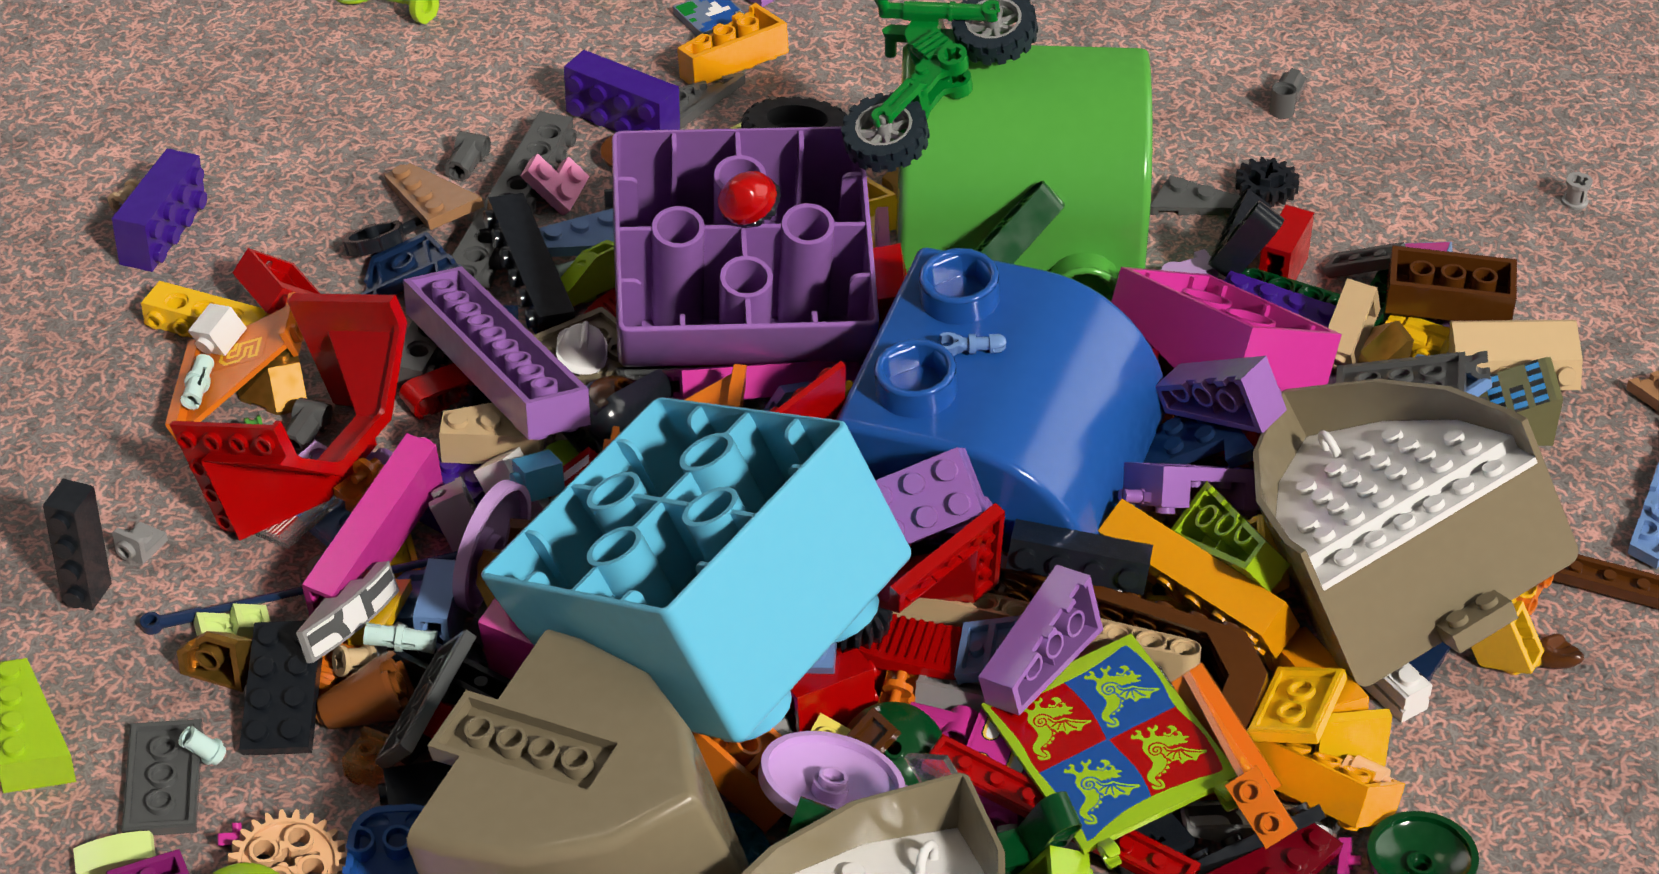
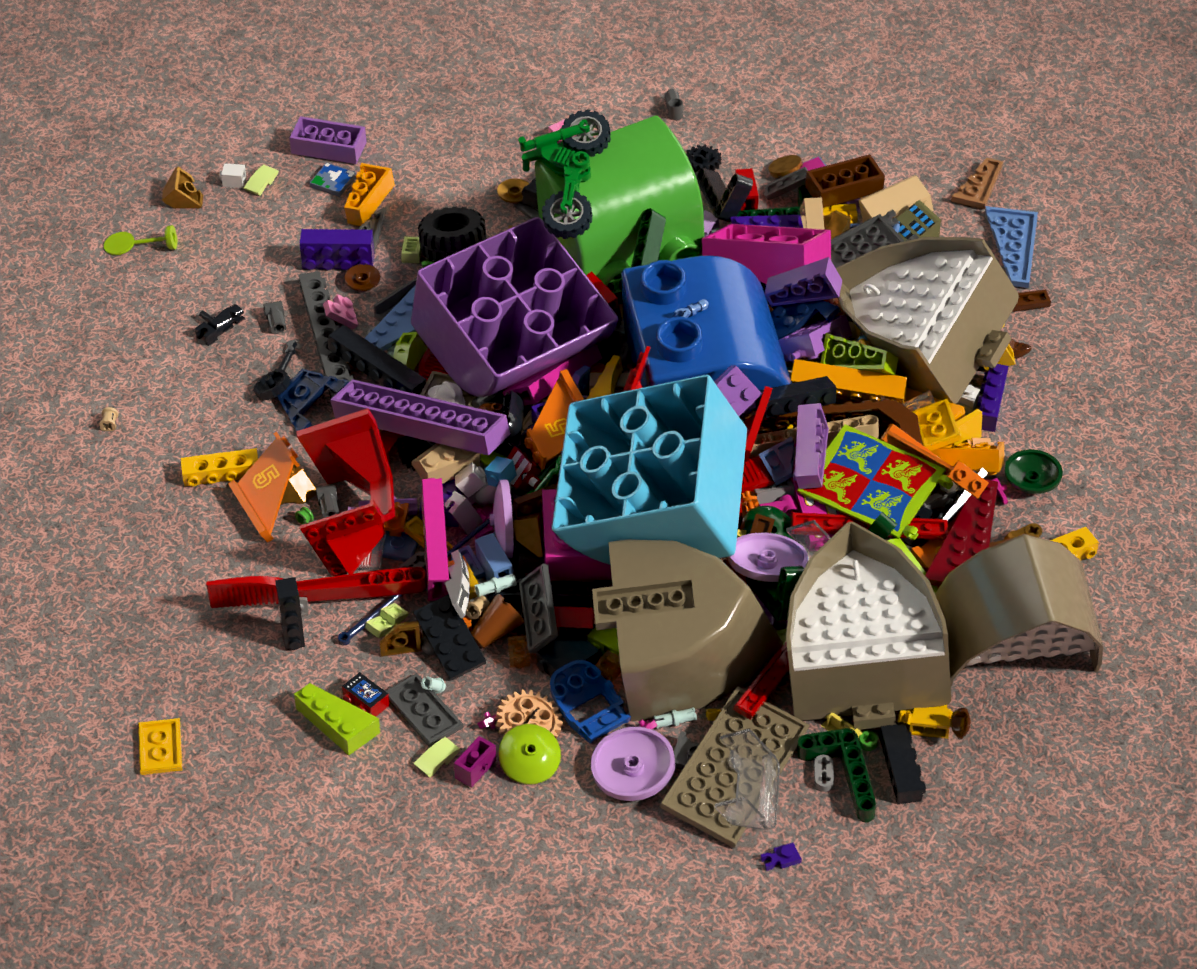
camera: 30 degrees left, 5 degrees up
dark purple brick [112,148,207,272] -> none
light aqua pin [180,354,215,410] -> none
white brick [188,303,247,356] -> none
red window [232,248,321,314] -> none
medium nougat wing [384,163,485,230] -> none
red hair [718,171,781,227] -> none
light grey bush [1562,172,1593,210] -> none
none -> black piece [195,304,245,346]
none -> red piece [206,567,427,608]
none -> brick [342,672,389,717]
none -> pearl gold tile [768,155,803,178]
none -> clear slope [902,390,936,411]
none -> dark purple brick [976,364,1009,432]

